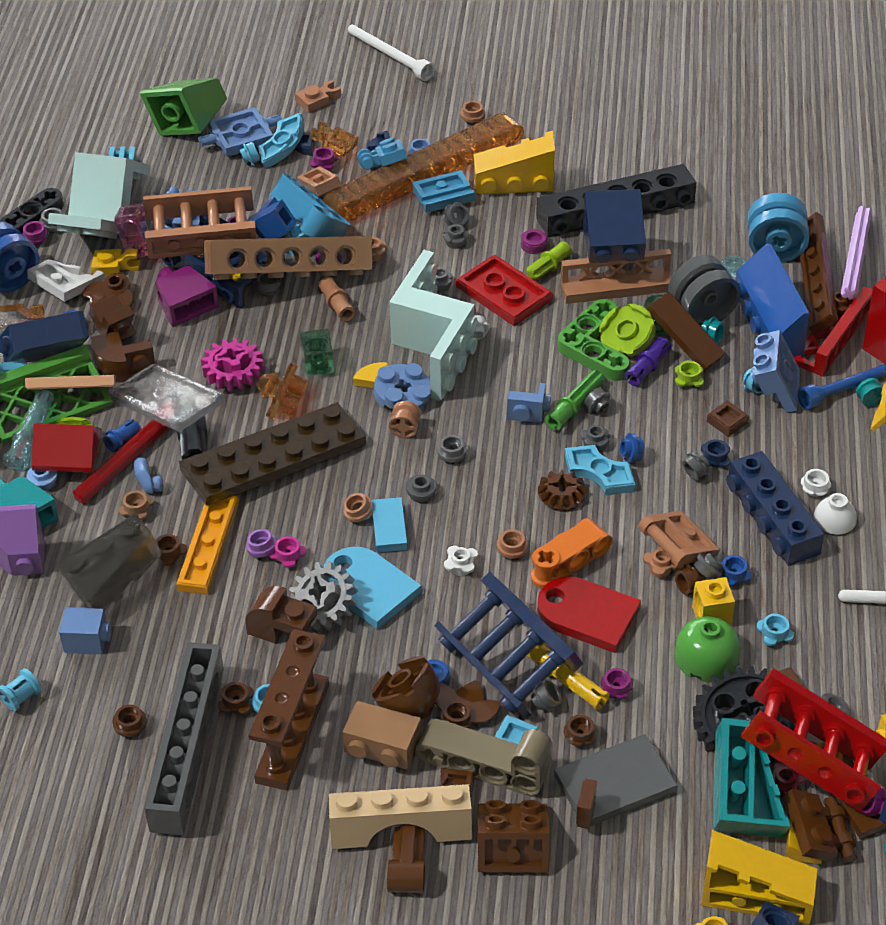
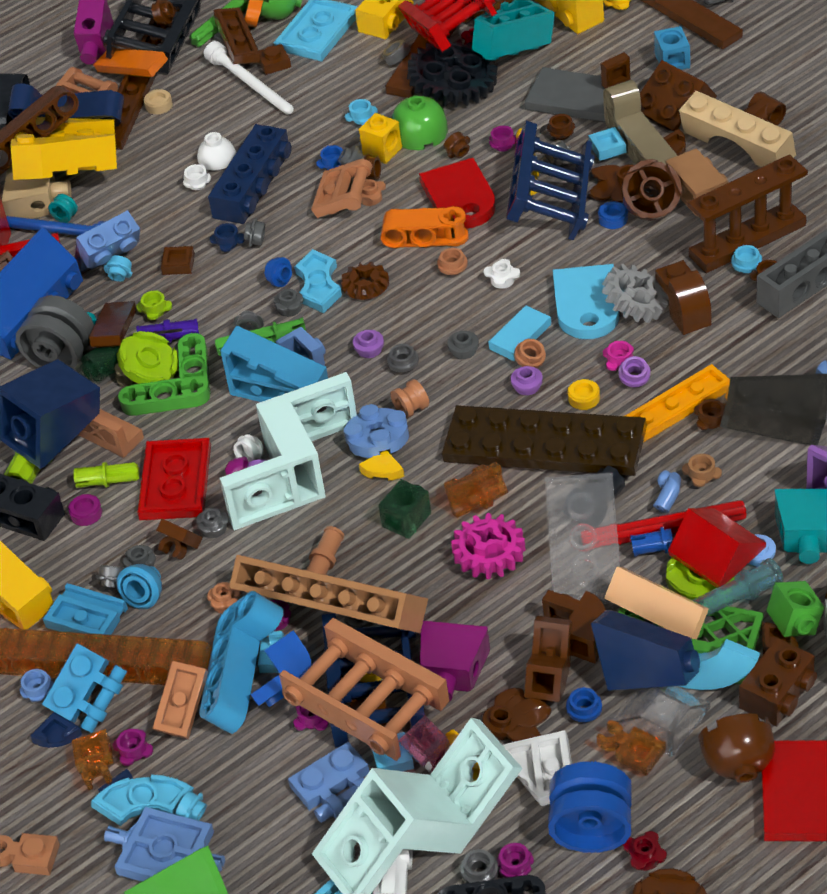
camera: 130 degrees left, 0 degrees up
none -> dark azure brick [117,564,162,610]
none -> reddish brown tile [156,519,203,560]
none -> dark azure wedge [220,325,328,402]
none -> medium lavender plate [353,330,384,358]
none -> reddish brown plate [444,132,470,158]
none -> medium lavender plate [511,366,543,395]
none -> yellow tile [567,379,600,410]
none -> dark azure brick [654,26,690,70]

